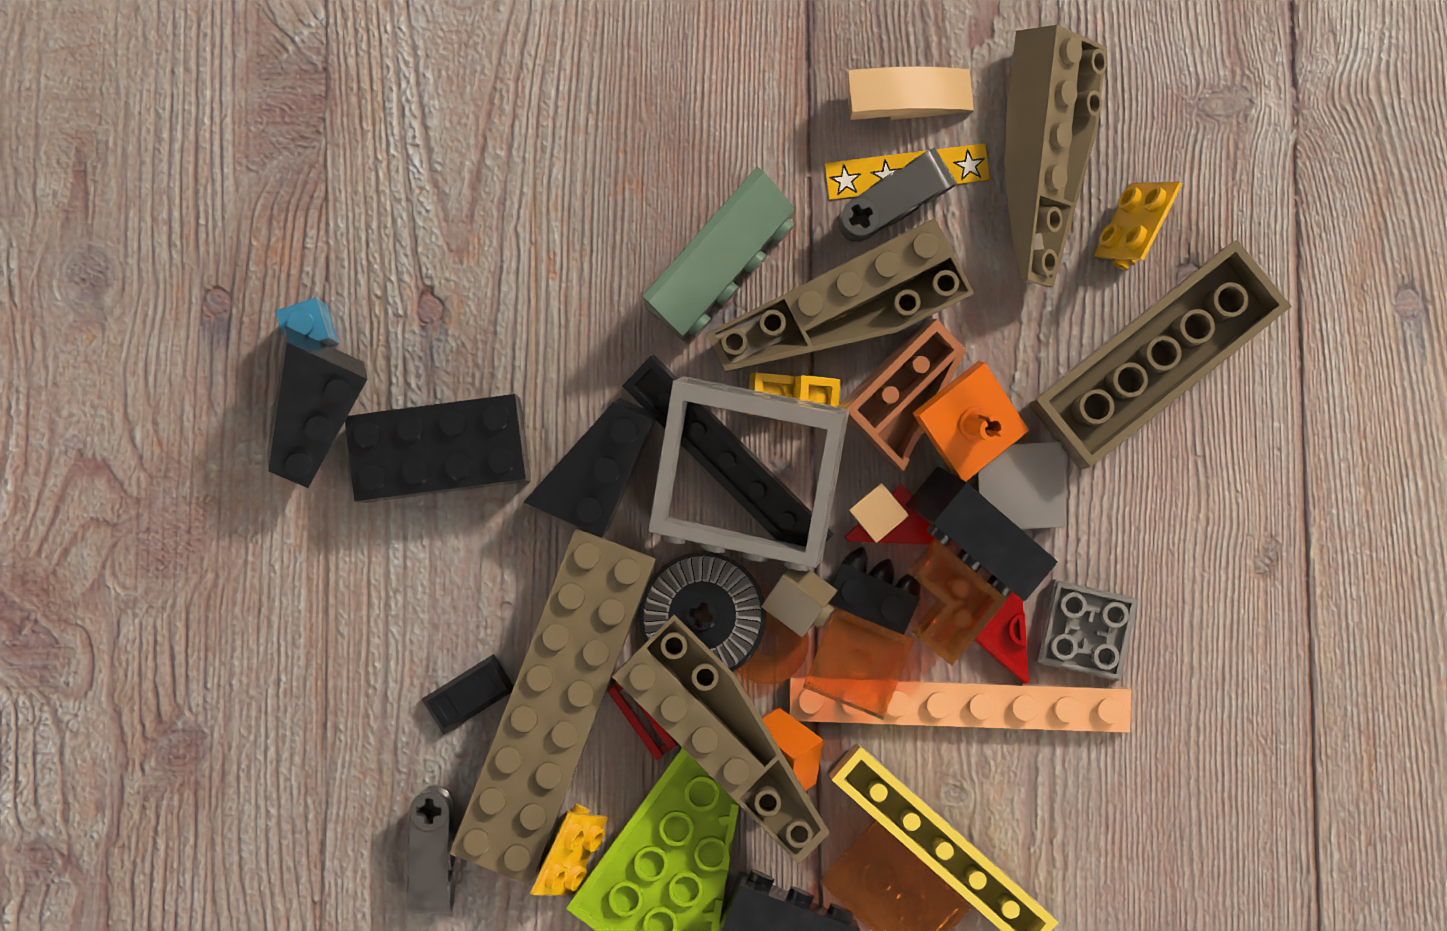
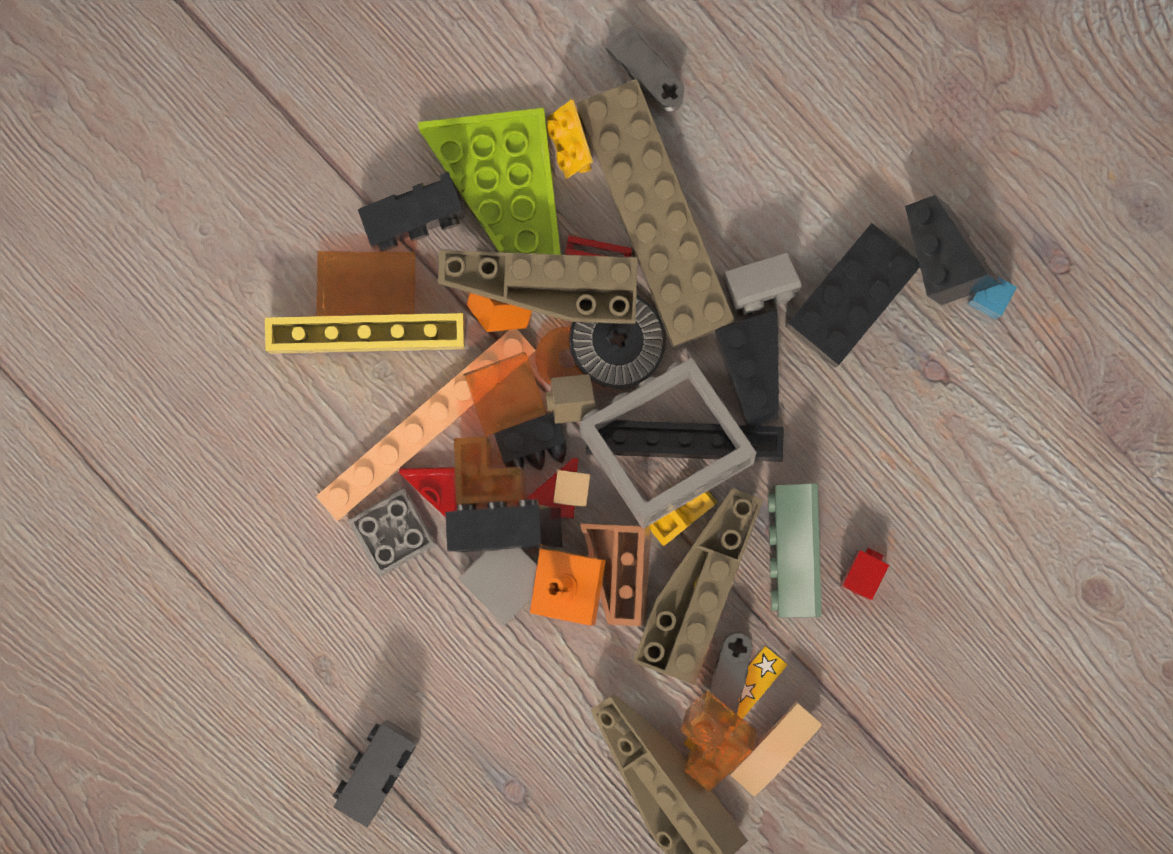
camera: 135 degrees right, 0 degrees up
black tile [422,654,514,735] -> none
dark tan brick [1028,240,1292,470] -> none
yellow hinge [1093,182,1182,271] -> none
none -> black wedge [332,720,420,827]
none -> clear orange brick [681,690,757,791]
none -> light grey slope [723,253,802,315]
none -> red brick [840,547,890,600]

